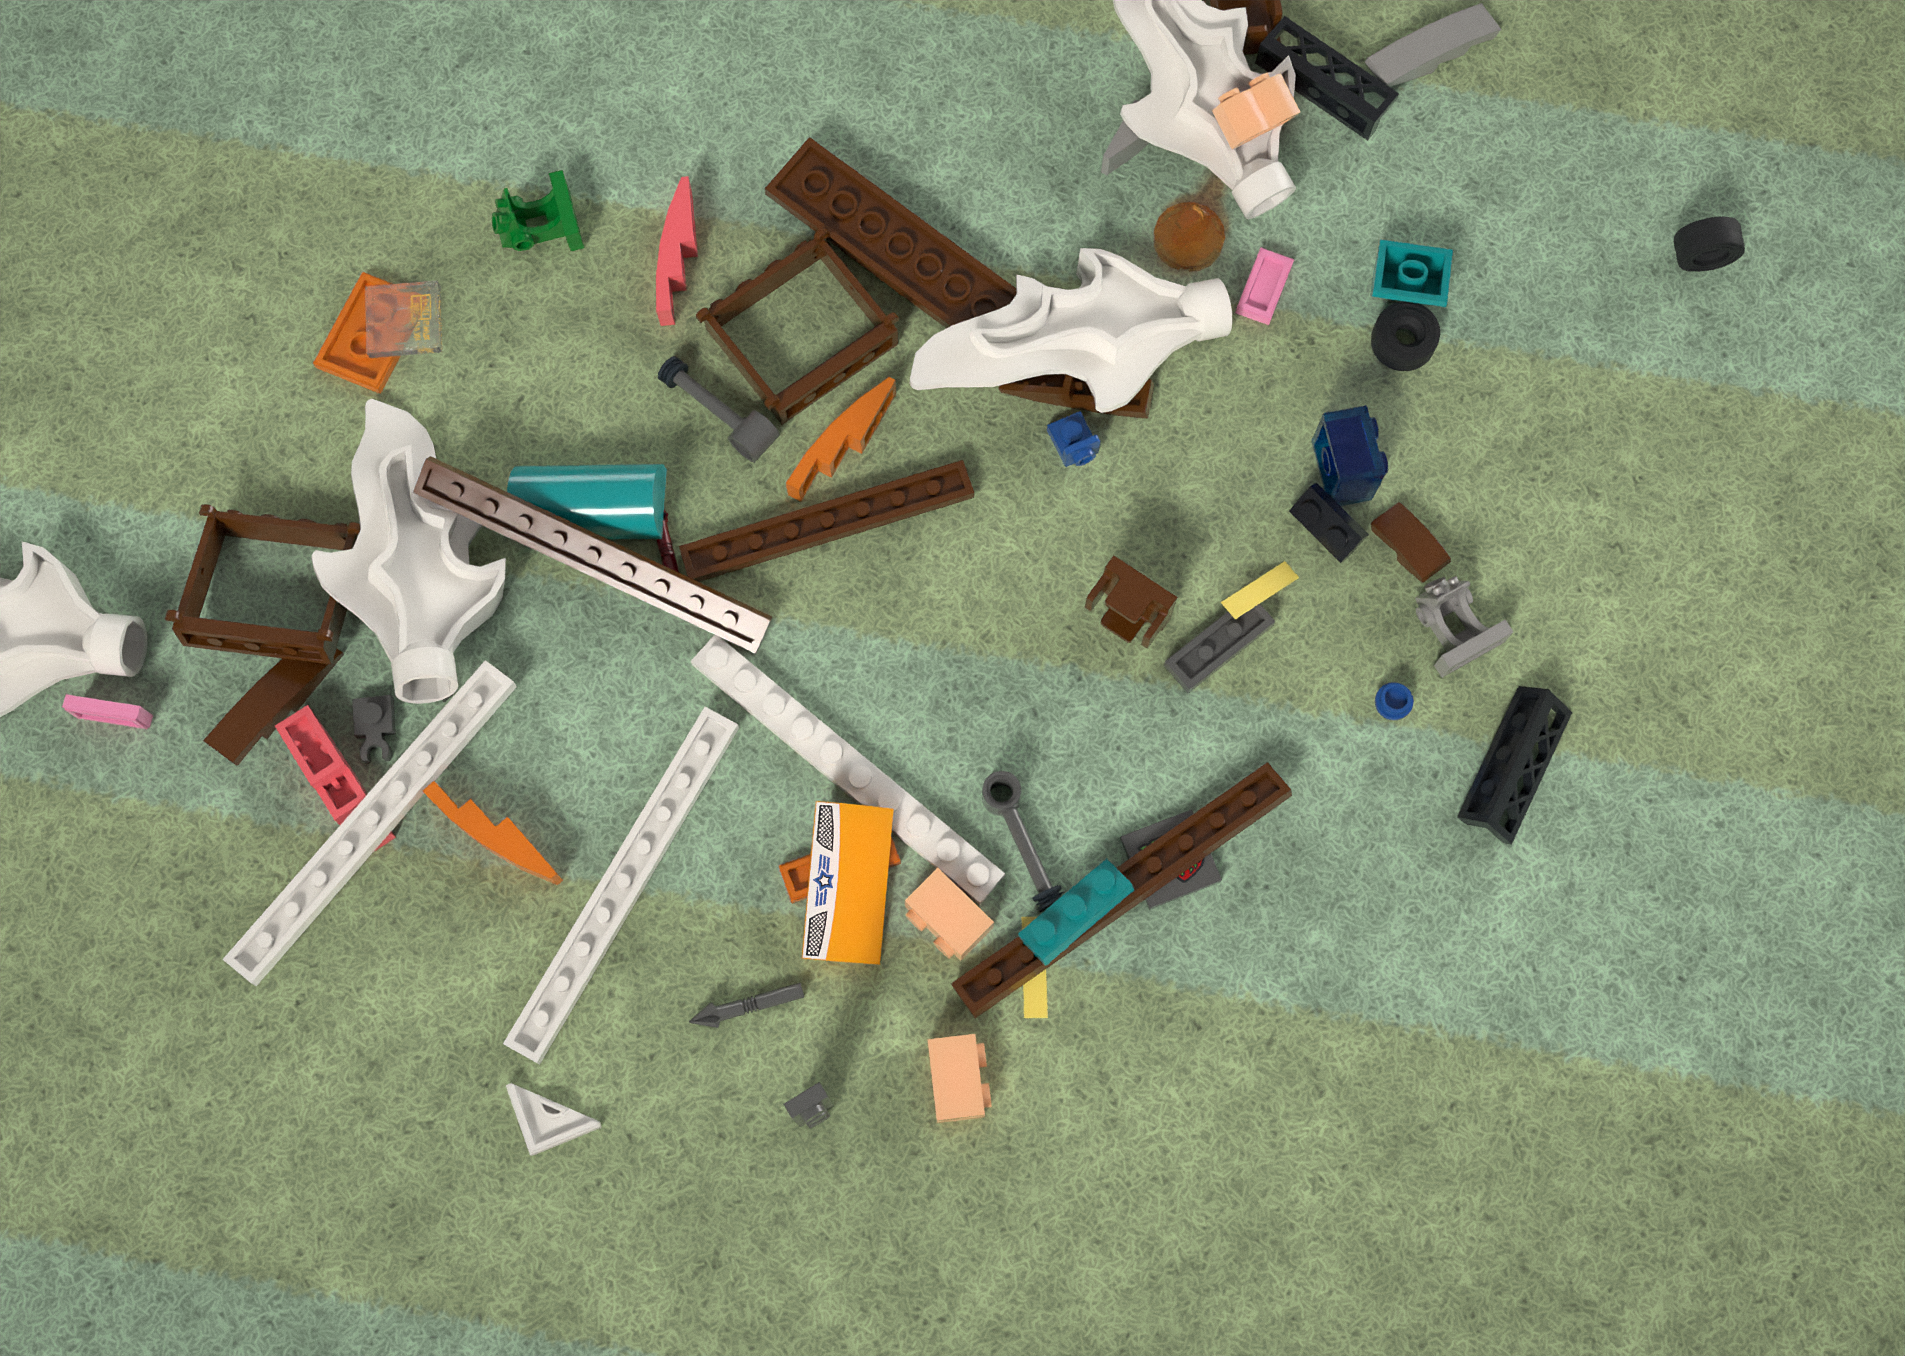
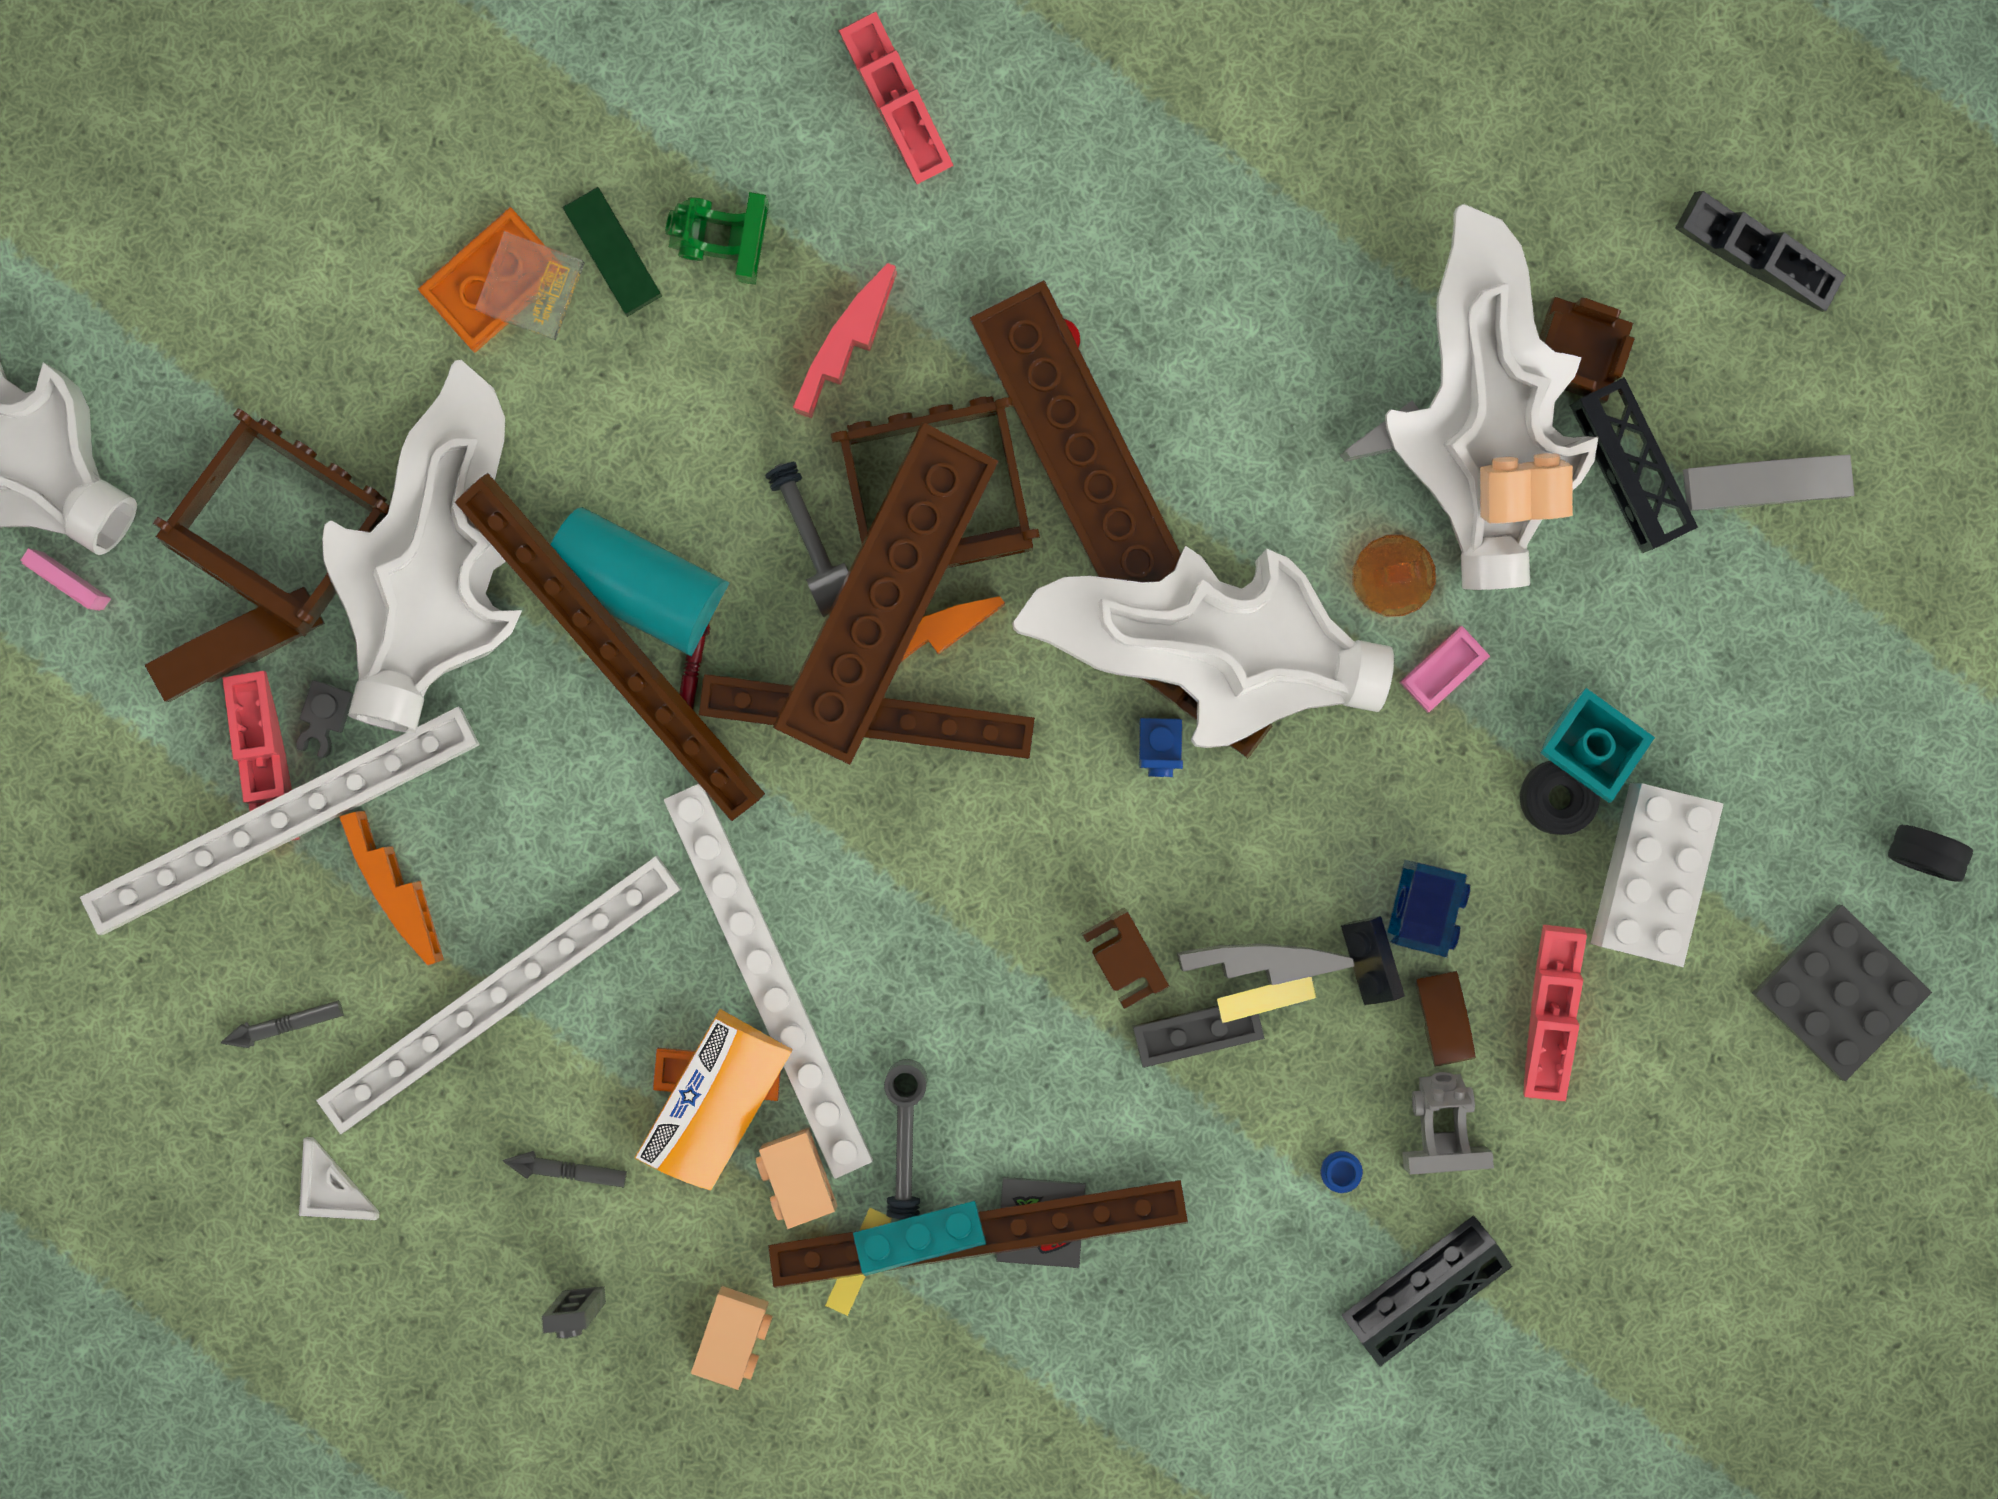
camera: 25 degrees right, 15 degrees up
none -> dark grey piece [221,1000,344,1048]
none -> dark green tile [562,187,662,317]
none -> reddish brown plate [773,423,999,765]
none -> coral slope [838,12,954,184]
none -> light grey slope [1176,943,1354,985]
none -> coral slope [1523,925,1587,1101]
none -> white brick [1590,783,1723,967]
none -> dark grey plate [1752,904,1932,1082]

